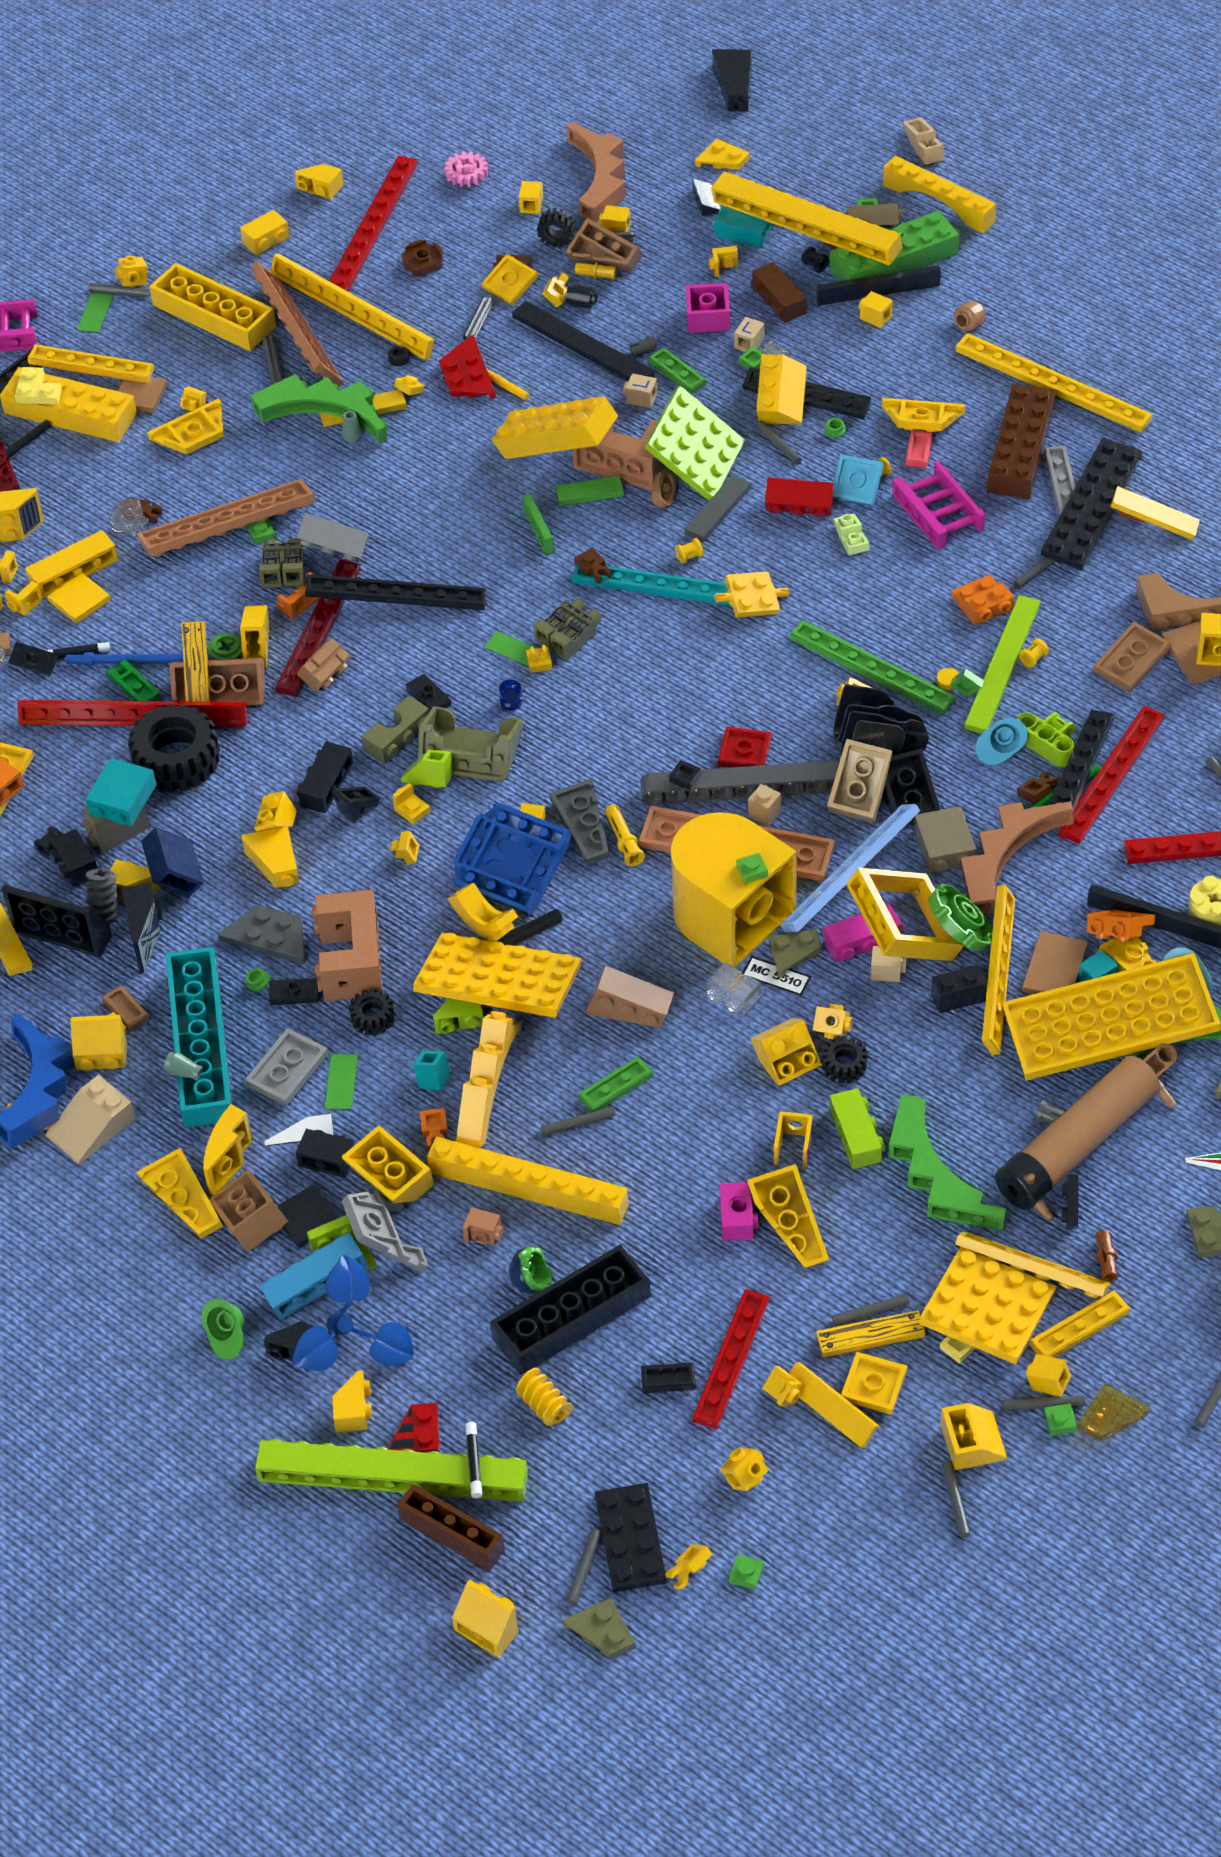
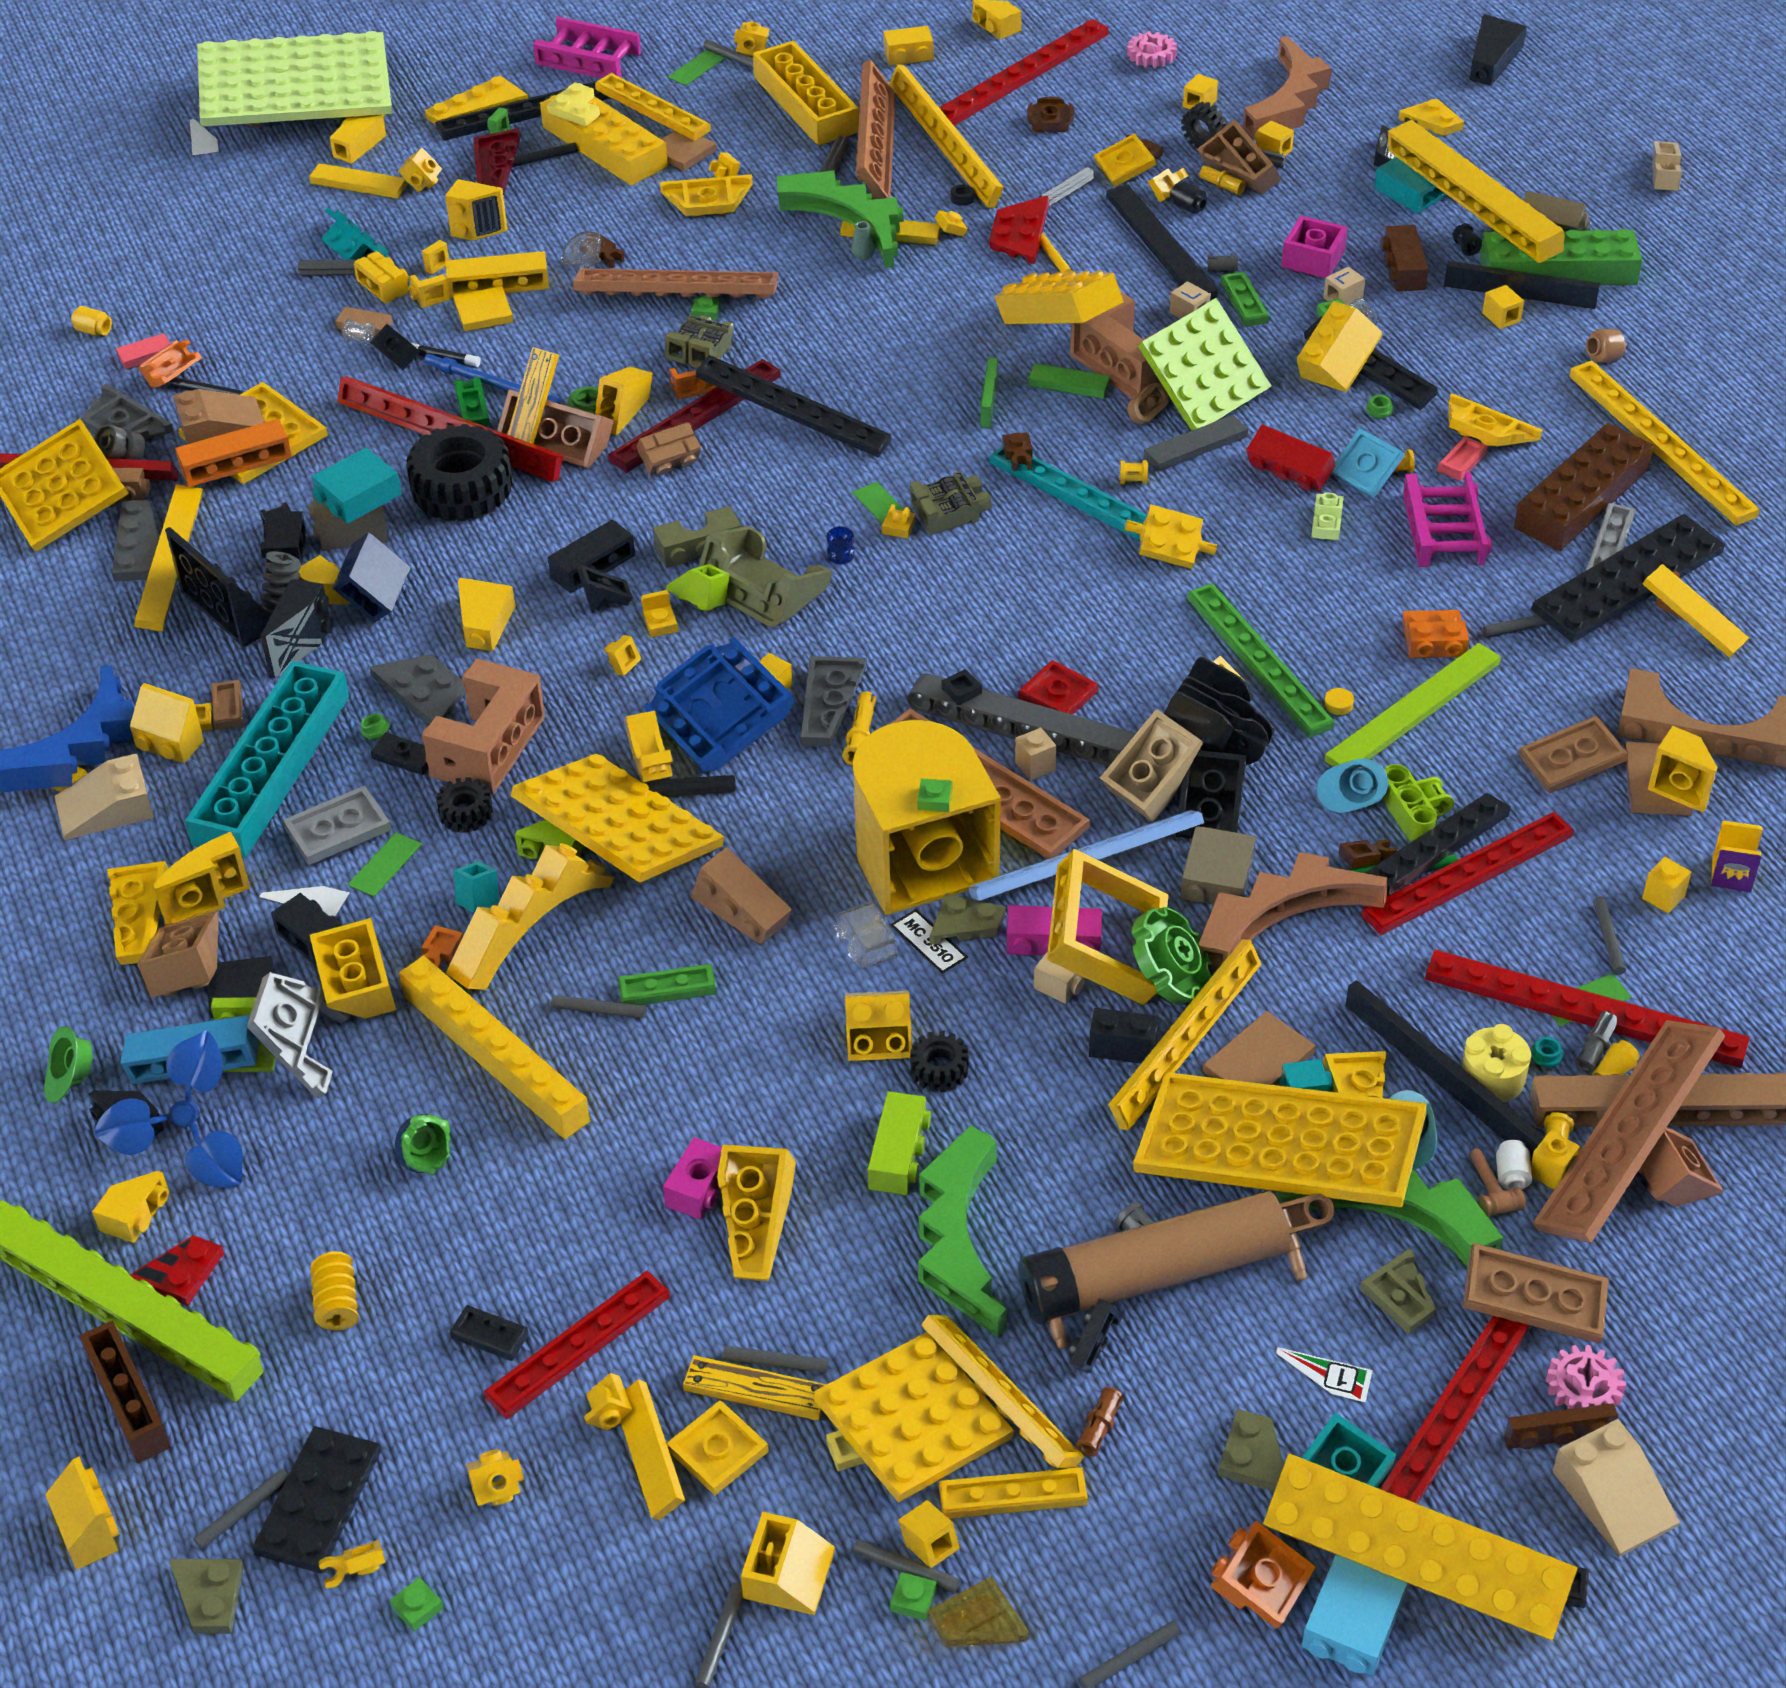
camera: 25 degrees right, 5 degrees down
sand green cone [163,1052,203,1080] -> none
yellow slope [254,791,297,831] -> none
light grey slope [297,513,369,563] -> none
black plate [406,674,451,712] -> none
nougat brick [462,1207,504,1246] -> none
black bar [465,1422,482,1498] -> none
black brick [490,1244,651,1375] -> none
yellow bracket [709,246,738,277] -> none
dark grey bar [756,421,802,465] -> none
yellow piece [774,1111,813,1169] -> none
yellow brick [813,1003,852,1039] -> none
yellow arch [883,155,996,233] -> none
bright green plate [950,669,984,697] -> none
yellow bush [1019,638,1049,668] -> none
orange plate [1087,909,1155,942] -> none

